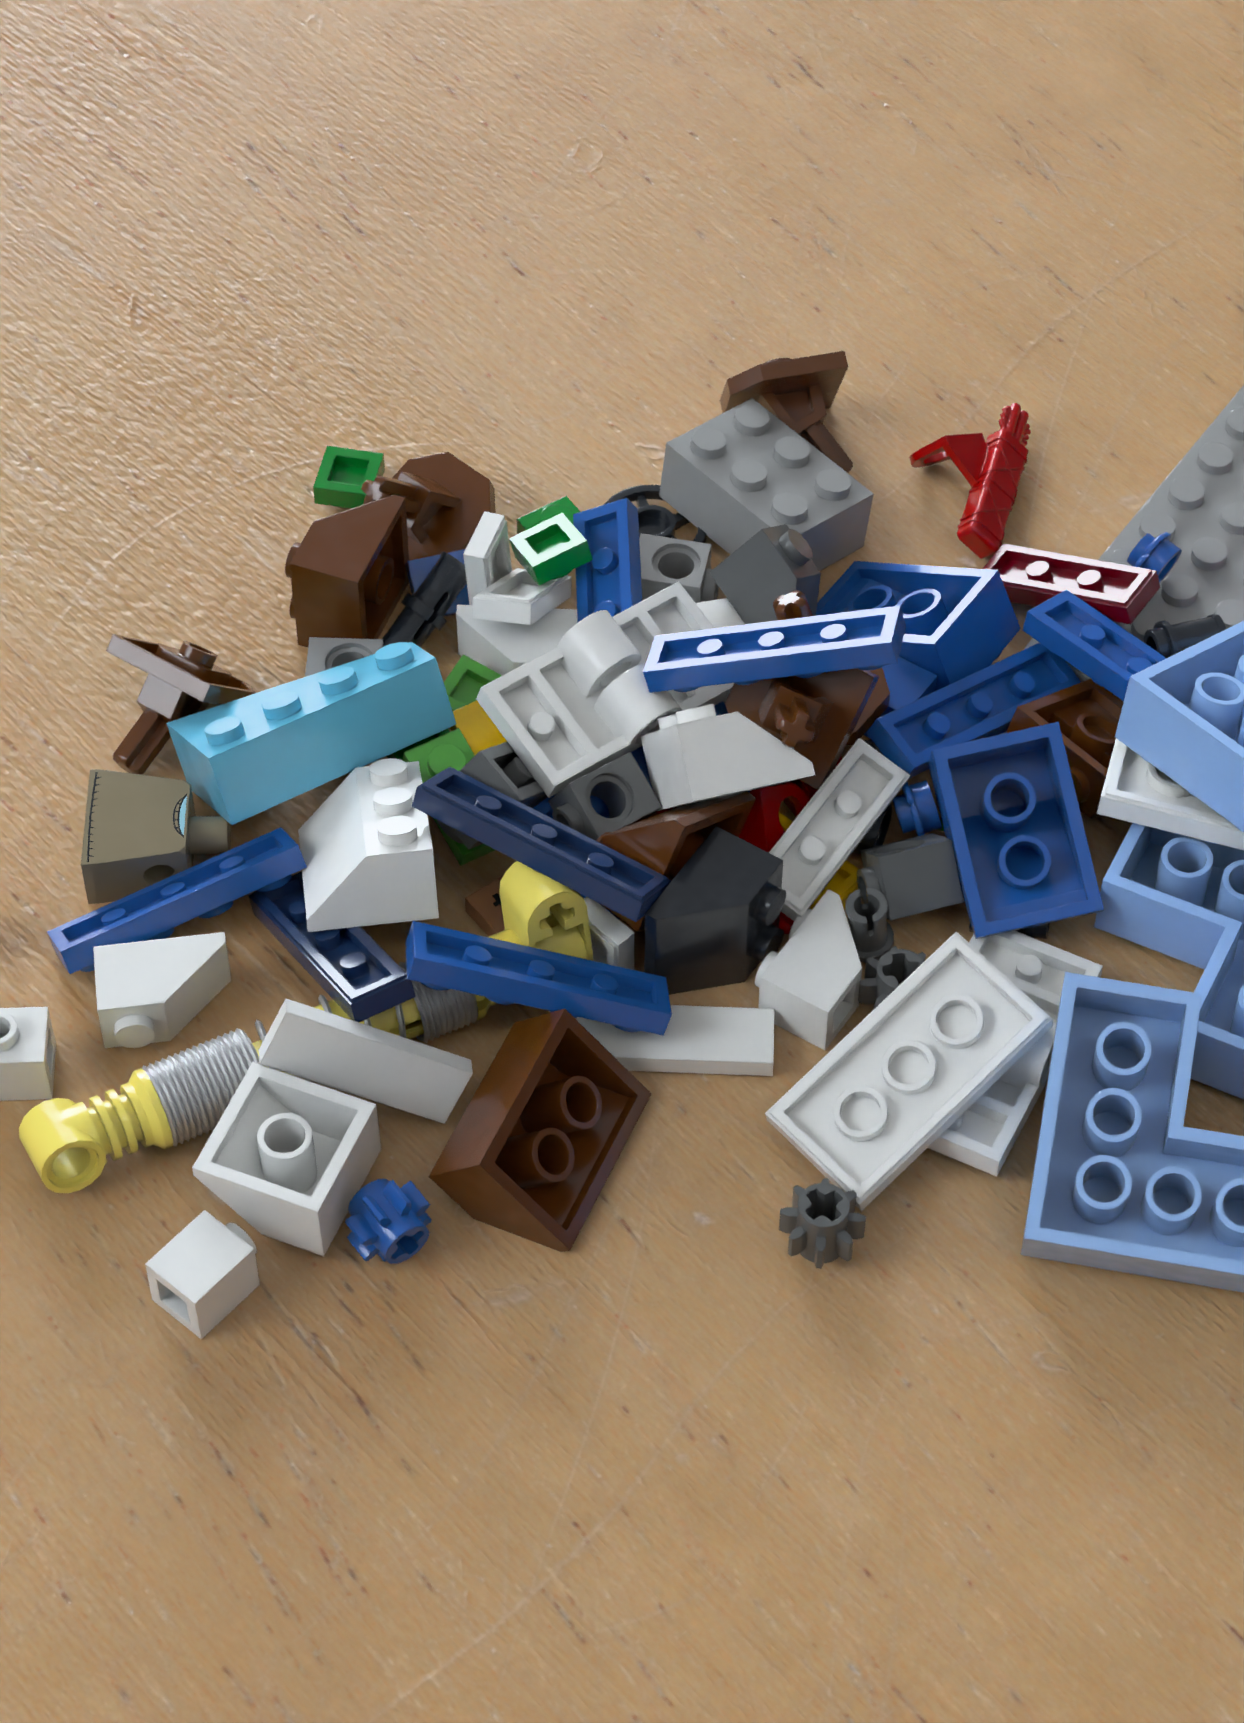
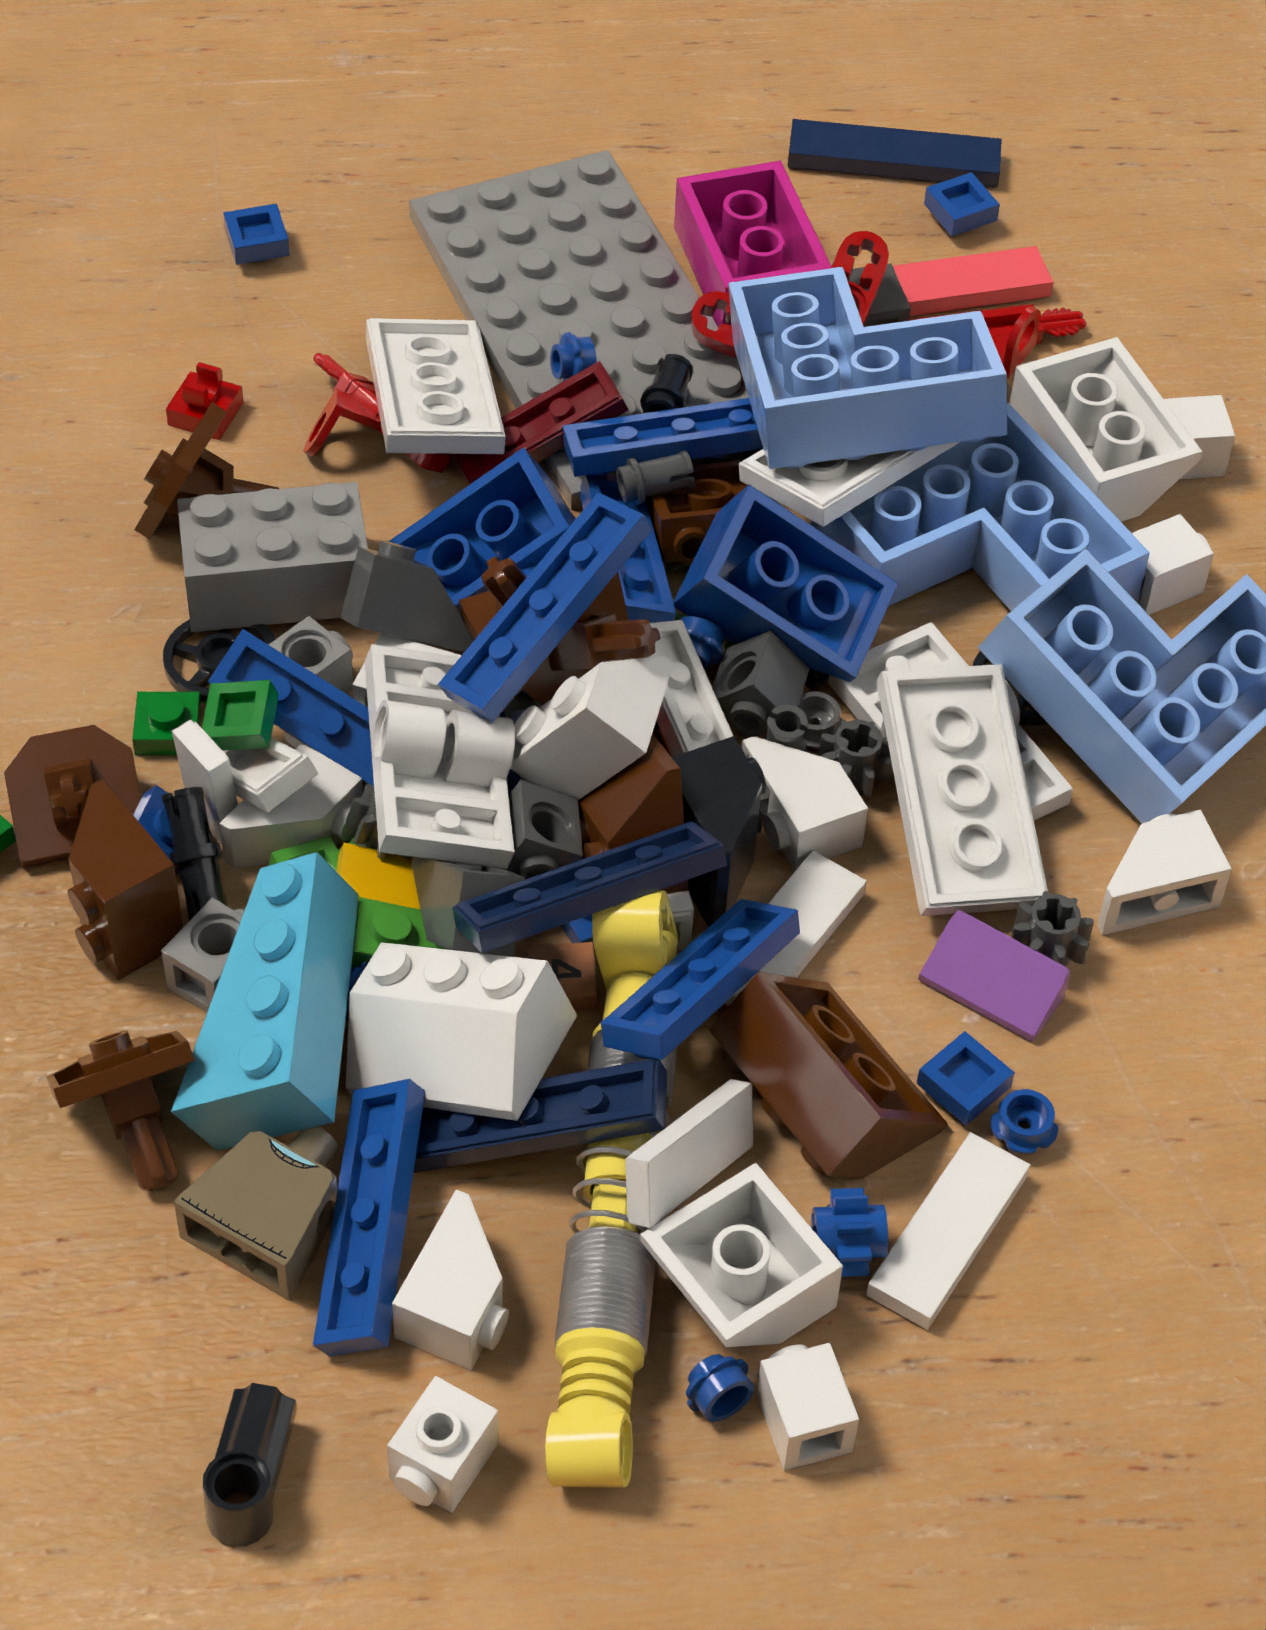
camera: 60 degrees left, 0 degrees up
none -> red tile [166,362,244,440]
none -> blue plate [223,203,290,265]
none -> white tile [365,318,506,454]
none -> dark grey pin [616,451,695,505]
none -> blue plate [686,1354,754,1422]
none -> flat silver plate [798,692,843,749]
none -> white tile [866,1132,1031,1330]
none -> blue plate [916,1031,1015,1126]
none -> medium lavender slope [918,910,1070,1042]
none -> blue plate [991,1089,1058,1155]
none -> white slope [1097,810,1232,935]

